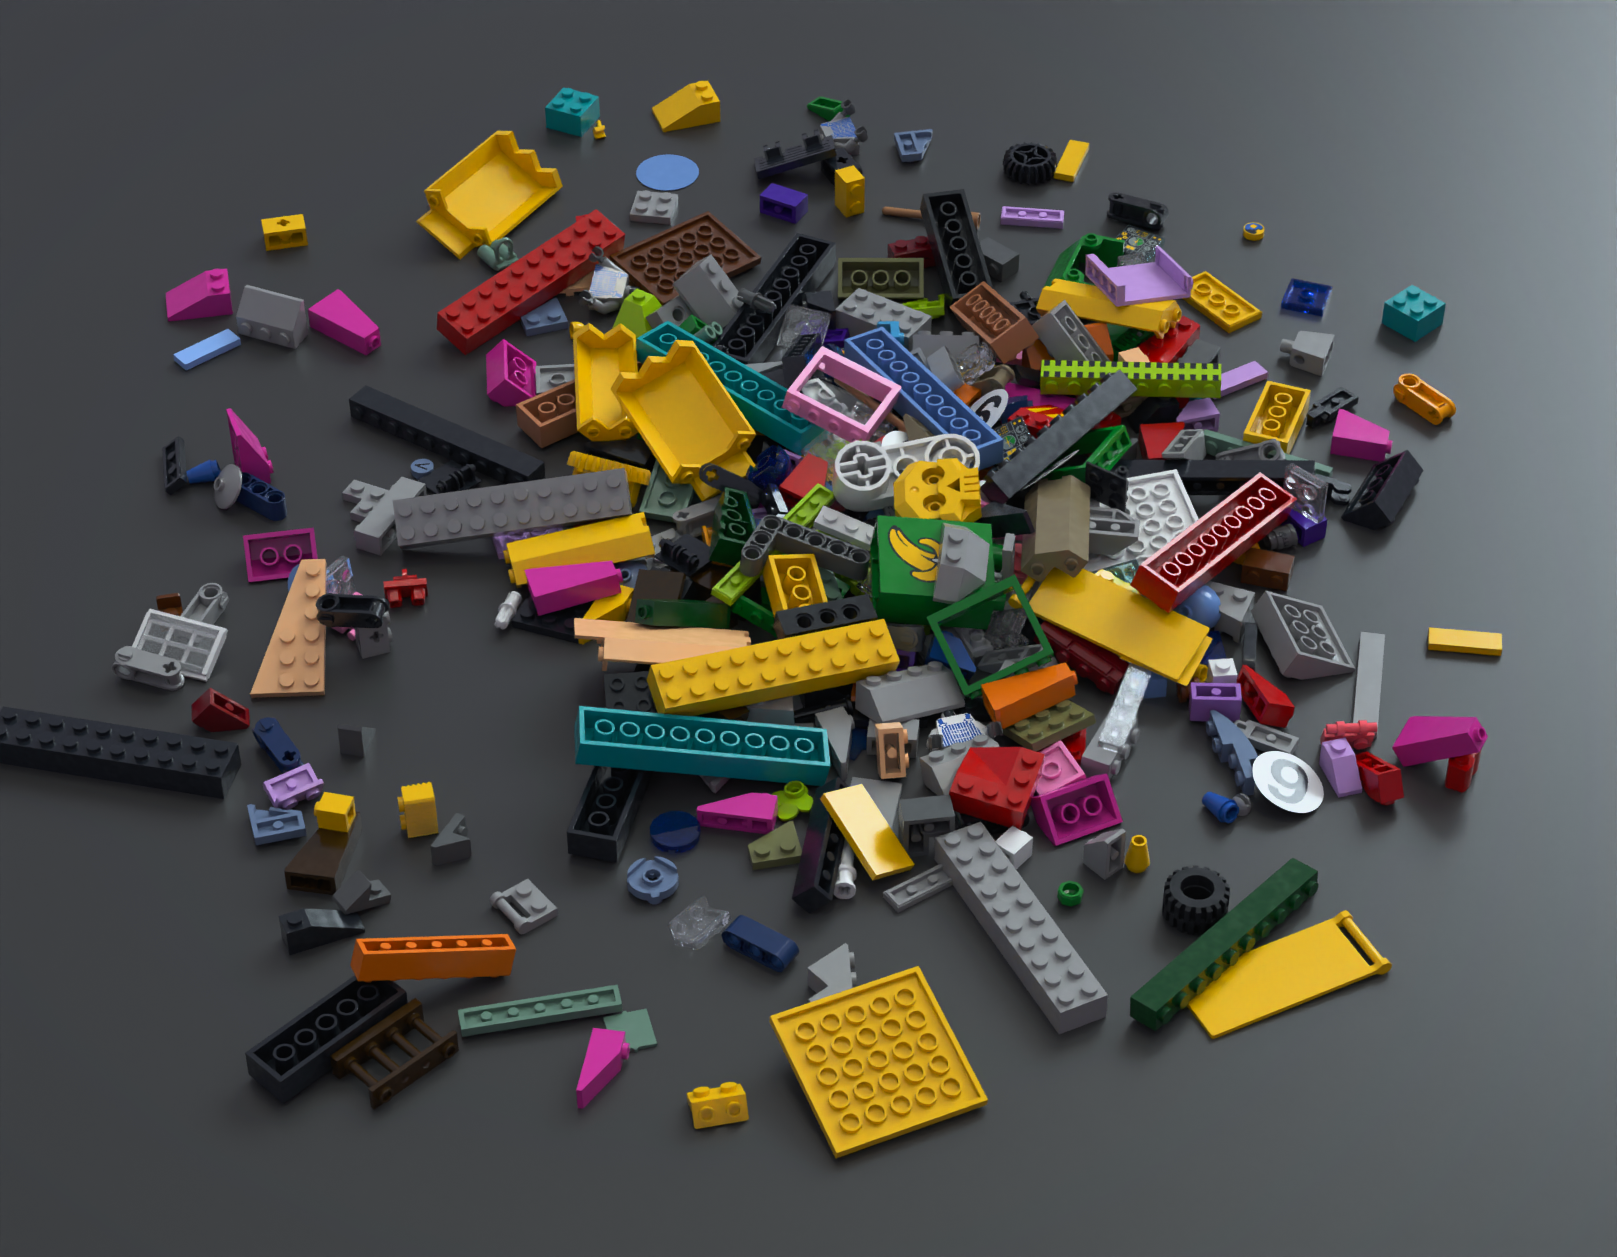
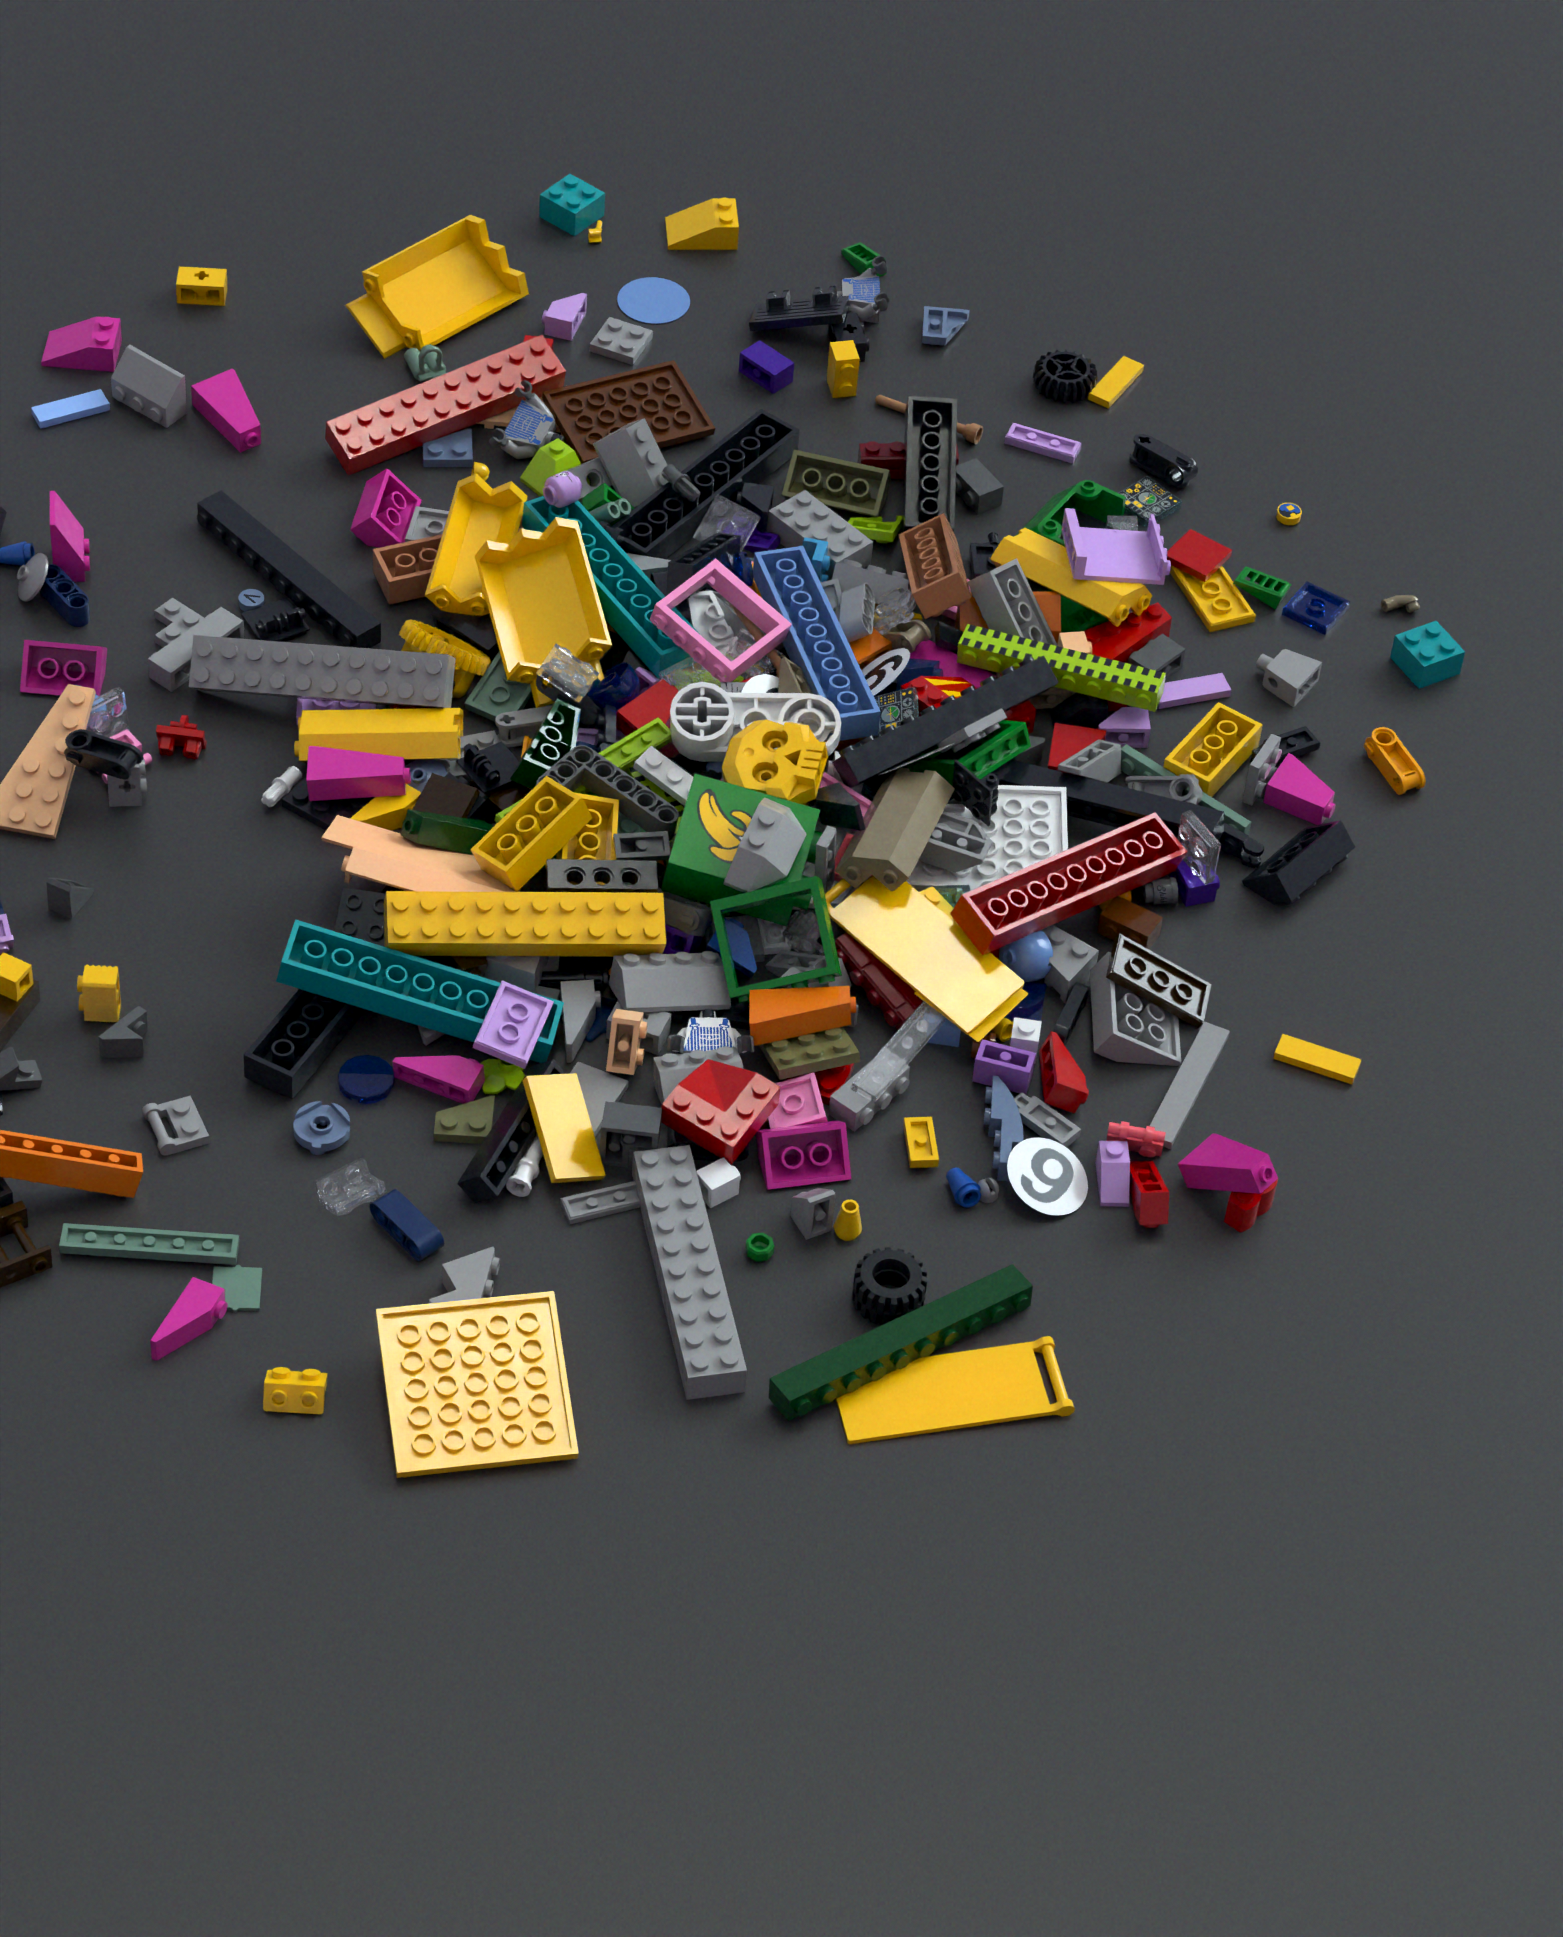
camera: 10 degrees right, 5 degrees up
none -> yellow brick [470,776,592,892]
none -> lavender tile [472,981,554,1069]
none -> clear plate [536,644,599,703]
none -> lavender slope [542,293,587,341]
none -> lavender head [543,471,582,508]
none -> dark grey slope [613,831,671,861]
none -> yellow plate [903,1117,939,1168]
none -> light grey plate [937,708,1007,753]
none -> dark brown tile [1106,934,1212,1028]
none -> red tile [1167,529,1232,582]
none -> green slope [1233,566,1292,610]
none -> light grey plate [1243,734,1282,806]
none -> dark tan arm [1381,595,1420,613]

